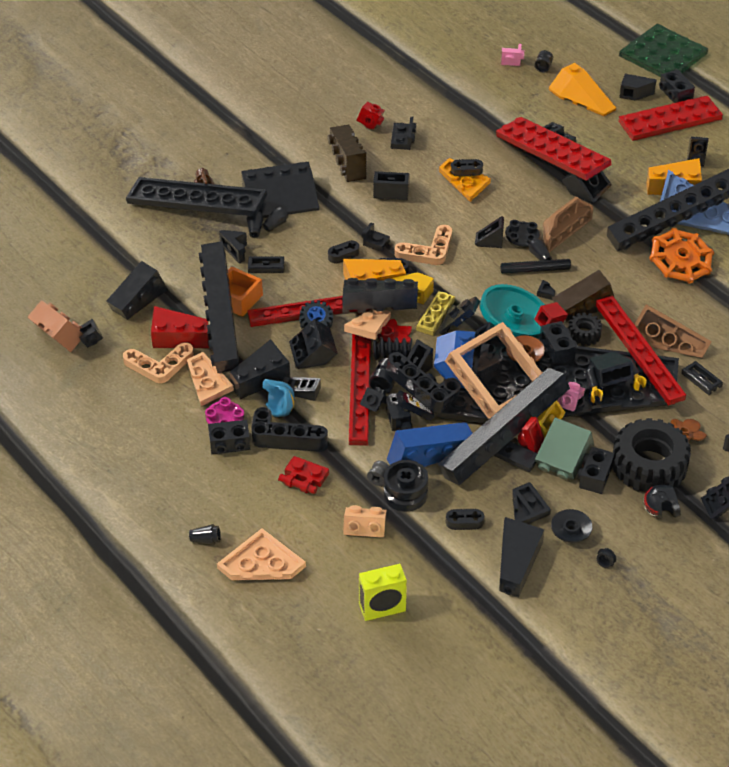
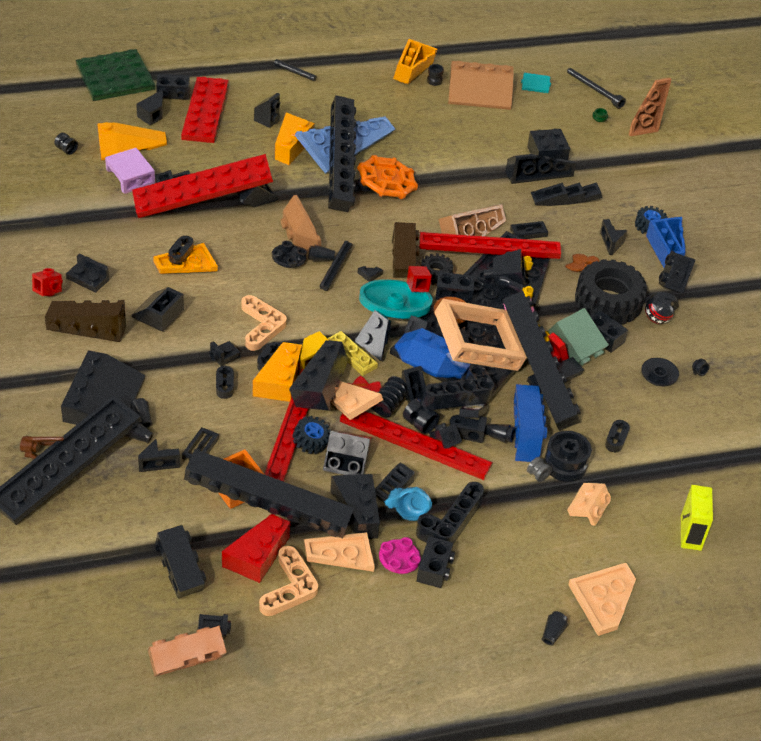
camera: 70 degrees left, 0 degrees up
red plate [278,456,329,494] -> none
black slope [475,216,504,248] -> none
black slope [499,517,545,597] -> none
bright pink bracket [501,44,524,66] -> none
black wing [512,482,551,524] -> none
none -> lavender panel [105,148,155,194]

